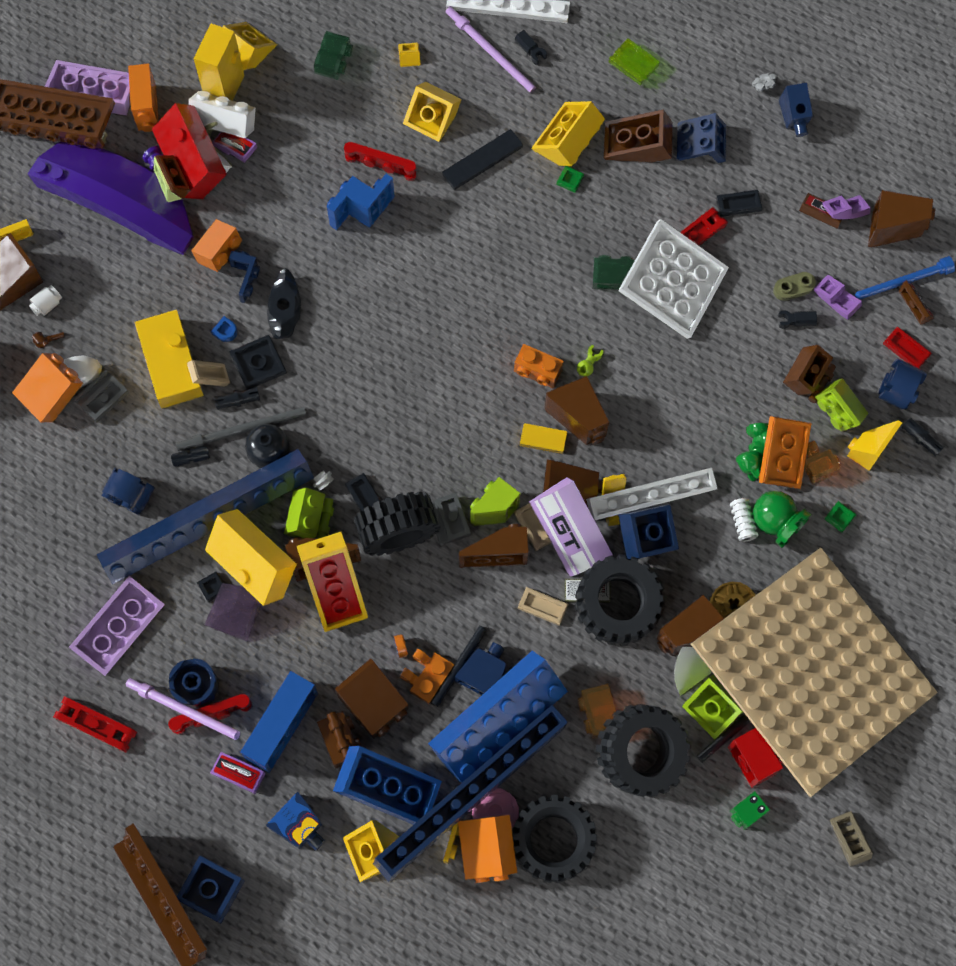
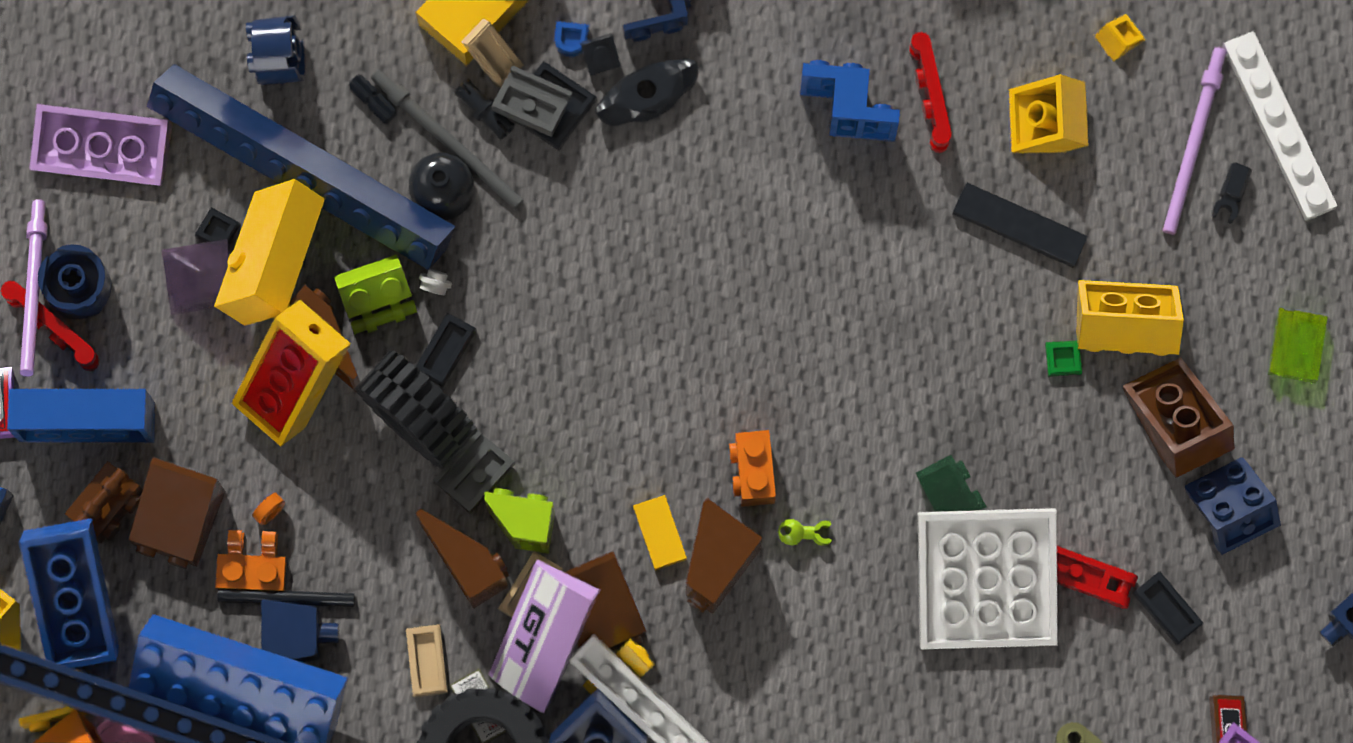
camera: 60 degrees right, 5 degrees up
none -> dark grey plate [492,65,572,137]
none -> black plate [580,33,622,76]

